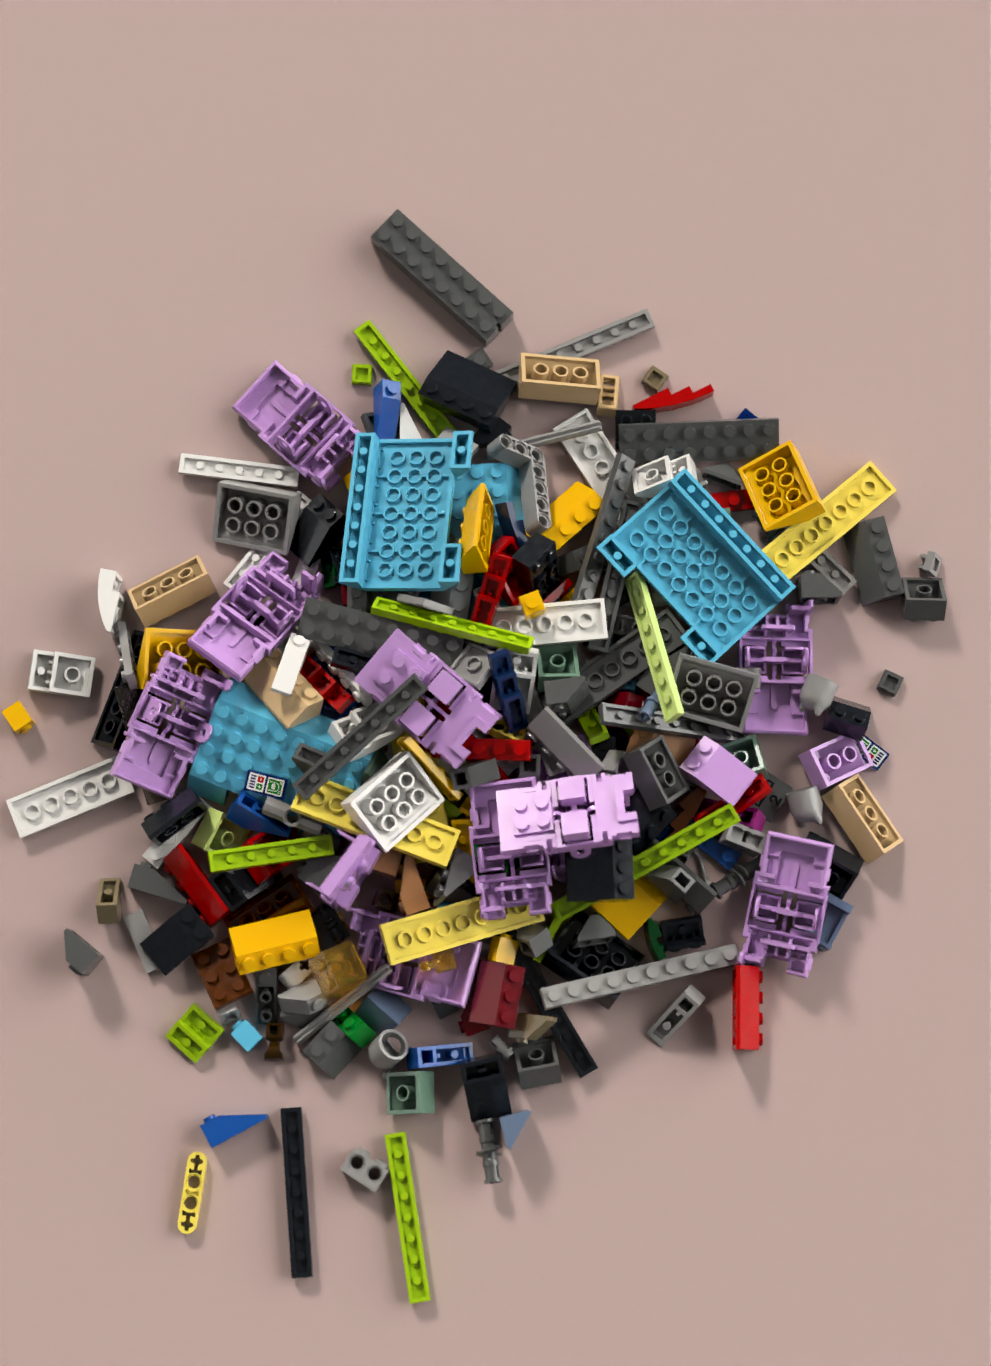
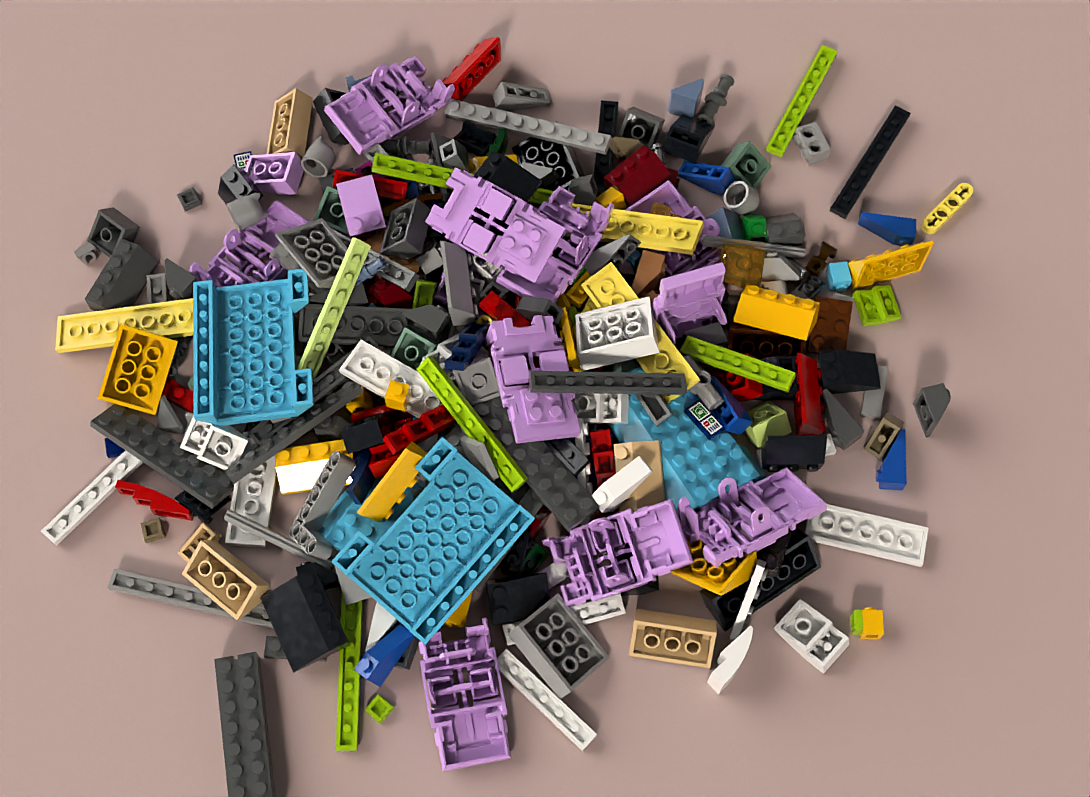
camera: 145 degrees left, 15 degrees down
none -> white plate [41,450,143,546]
none -> yellow slope [848,240,934,290]
none -> lime tile [850,610,863,635]
none -> blue slope [876,429,907,491]

